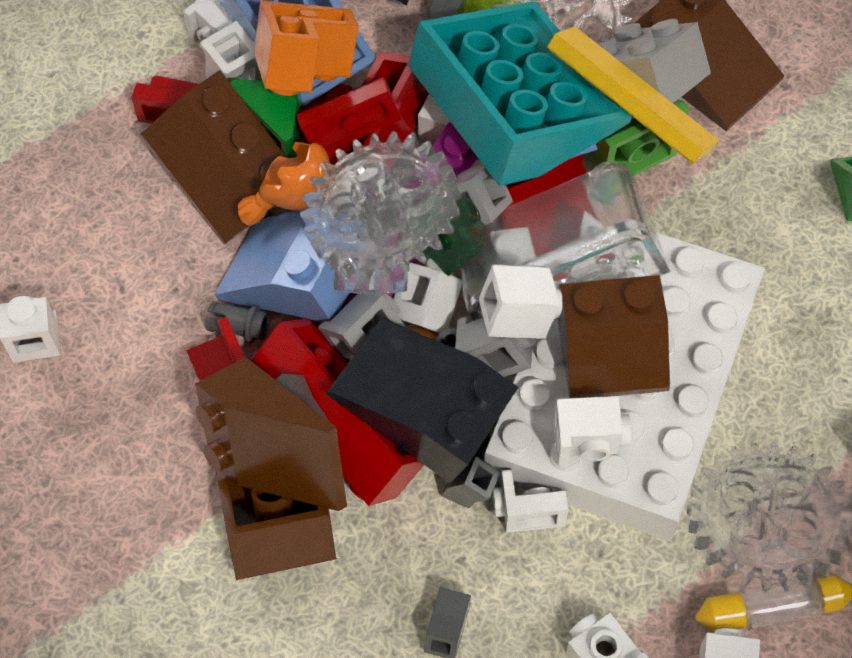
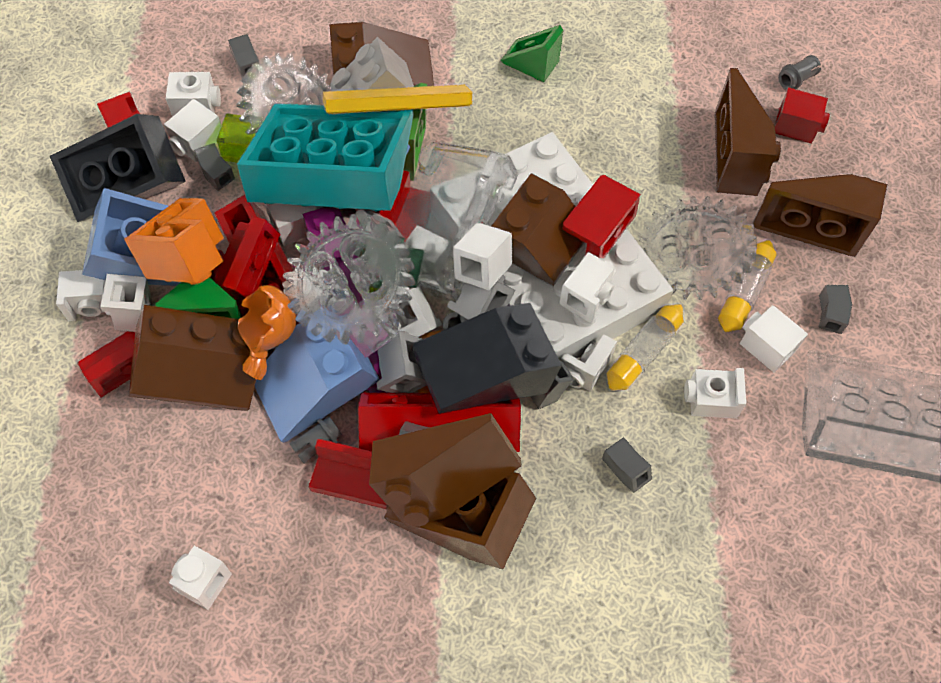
camera: 55 degrees left, 0 degrees up
none -> red panel [562,175,641,258]
none -> piece [606,304,684,390]

